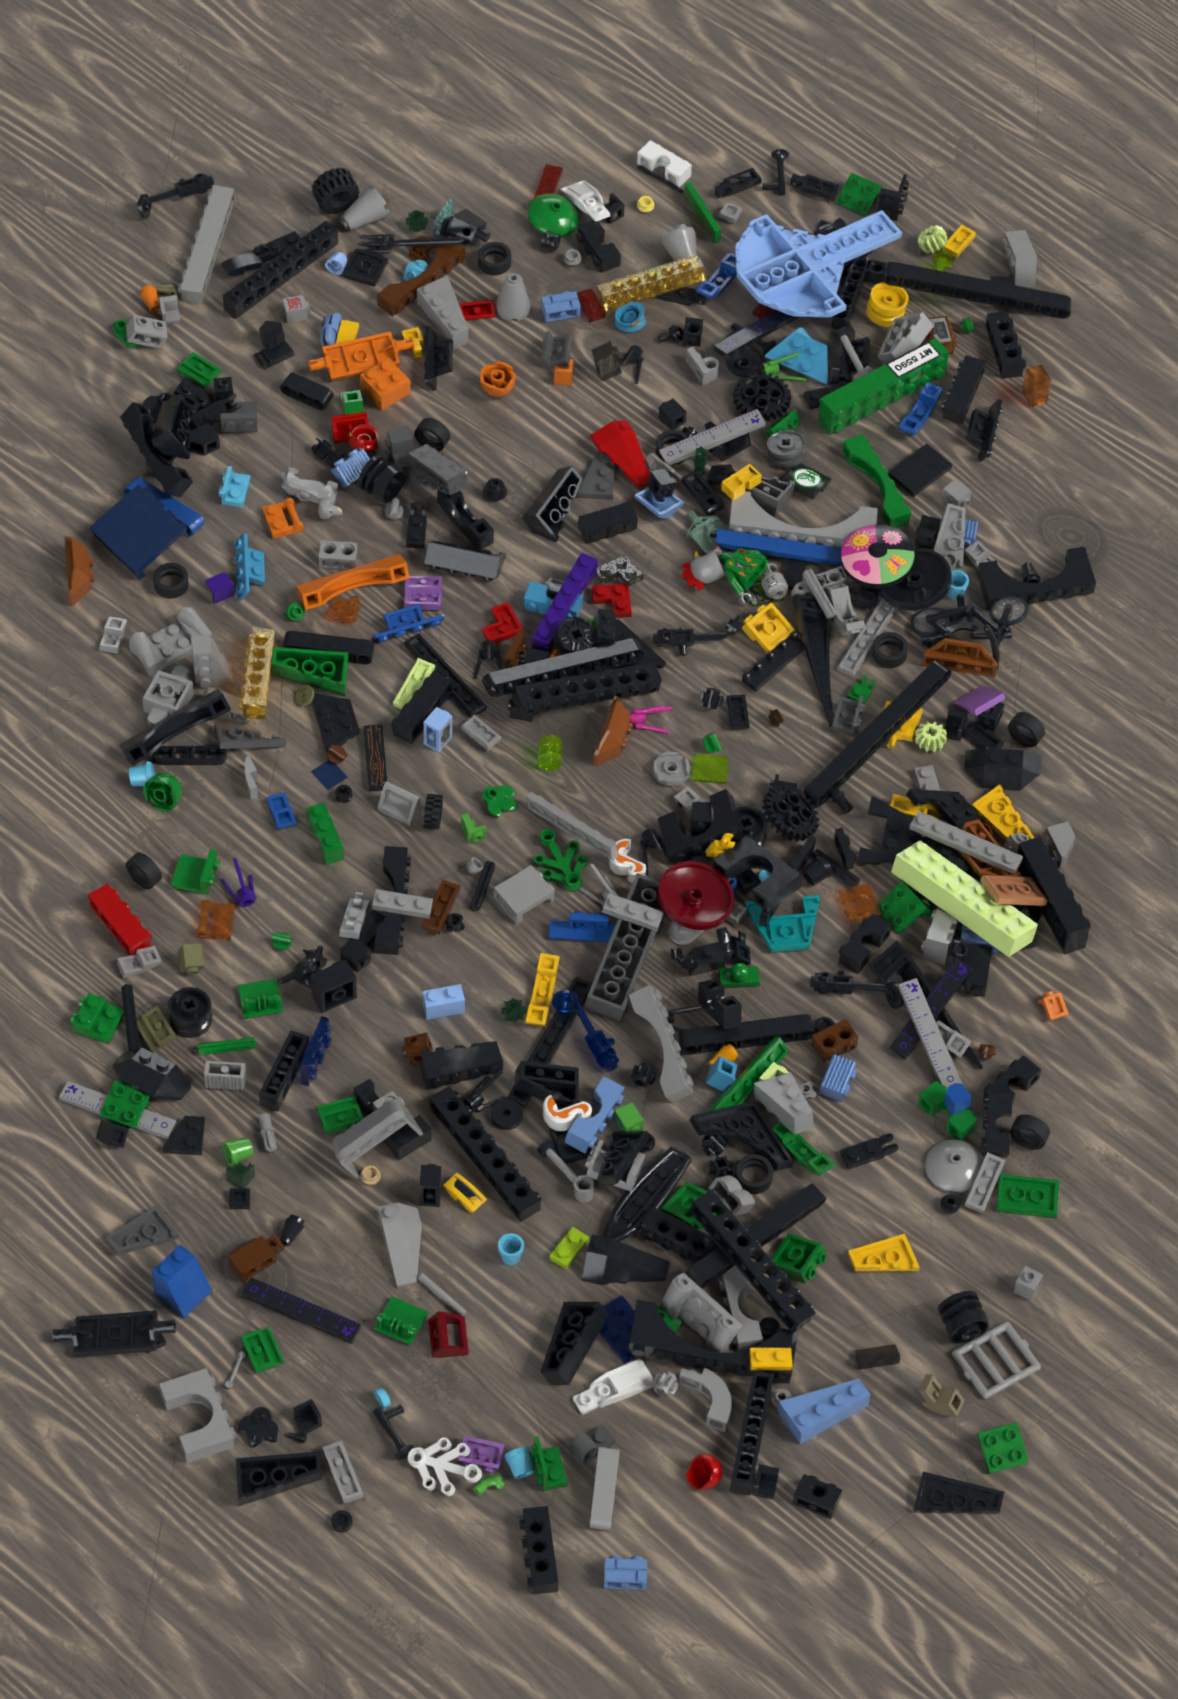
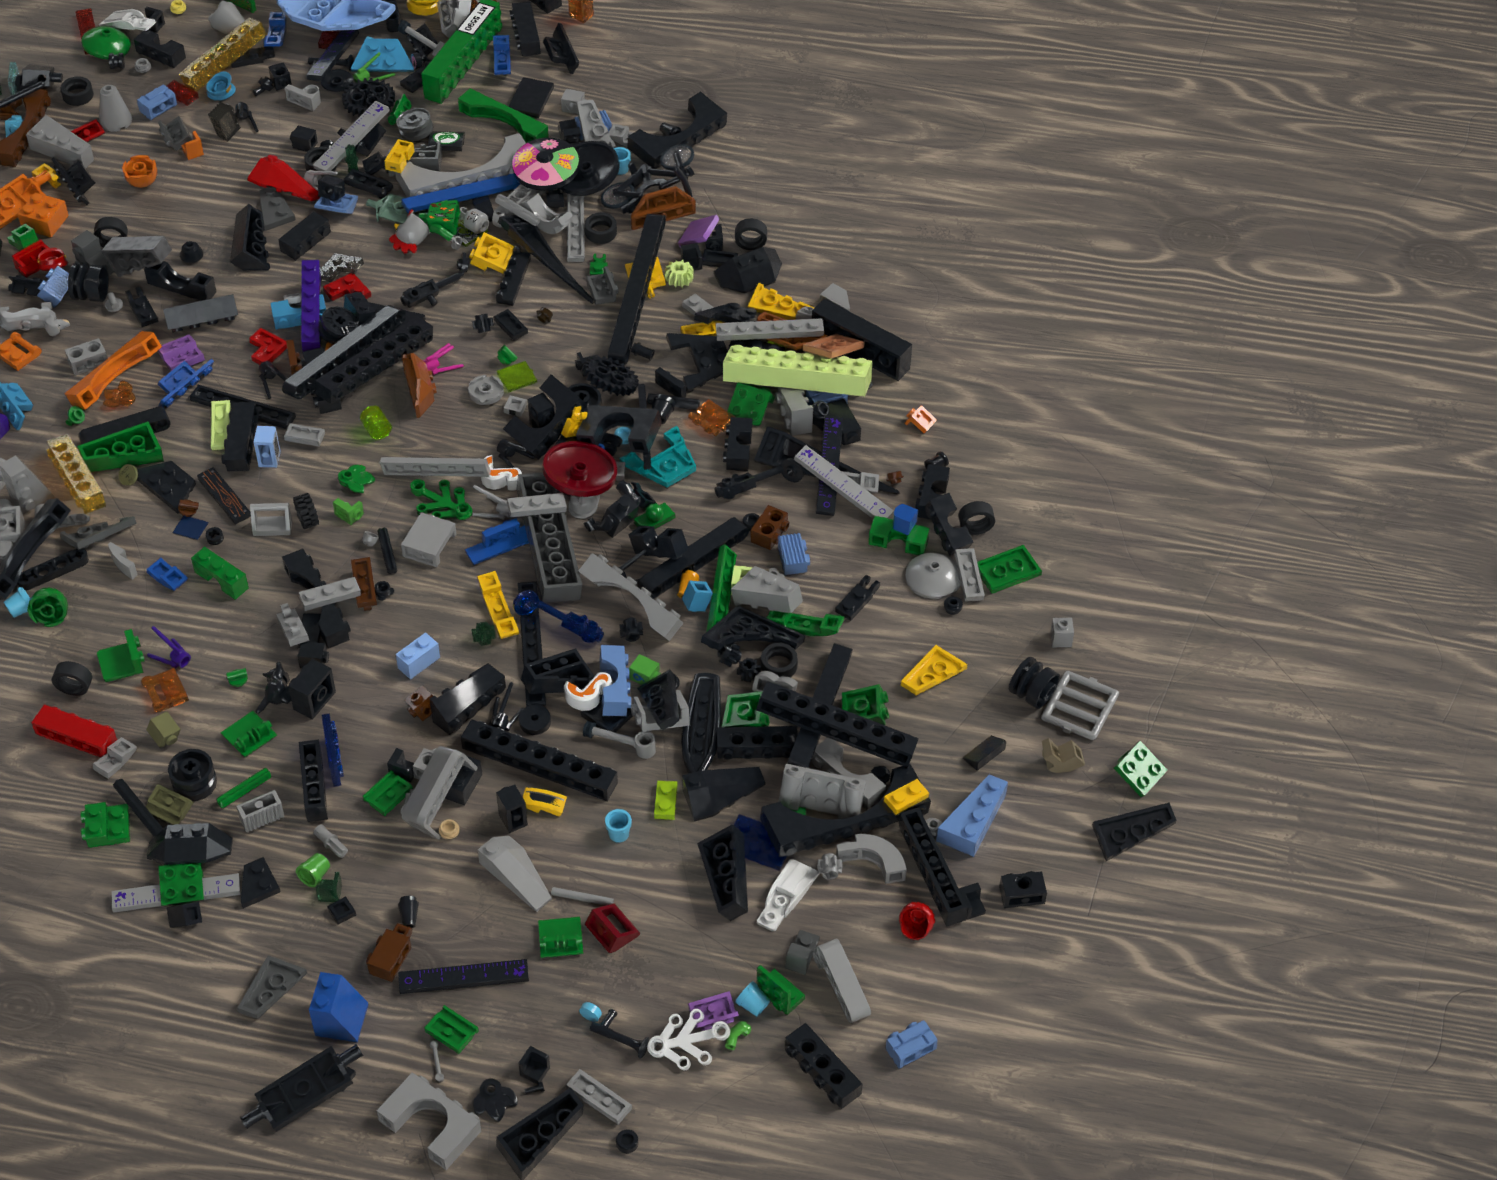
camera: 30 degrees left, 5 degrees down
none -> black bush [924,451,949,469]

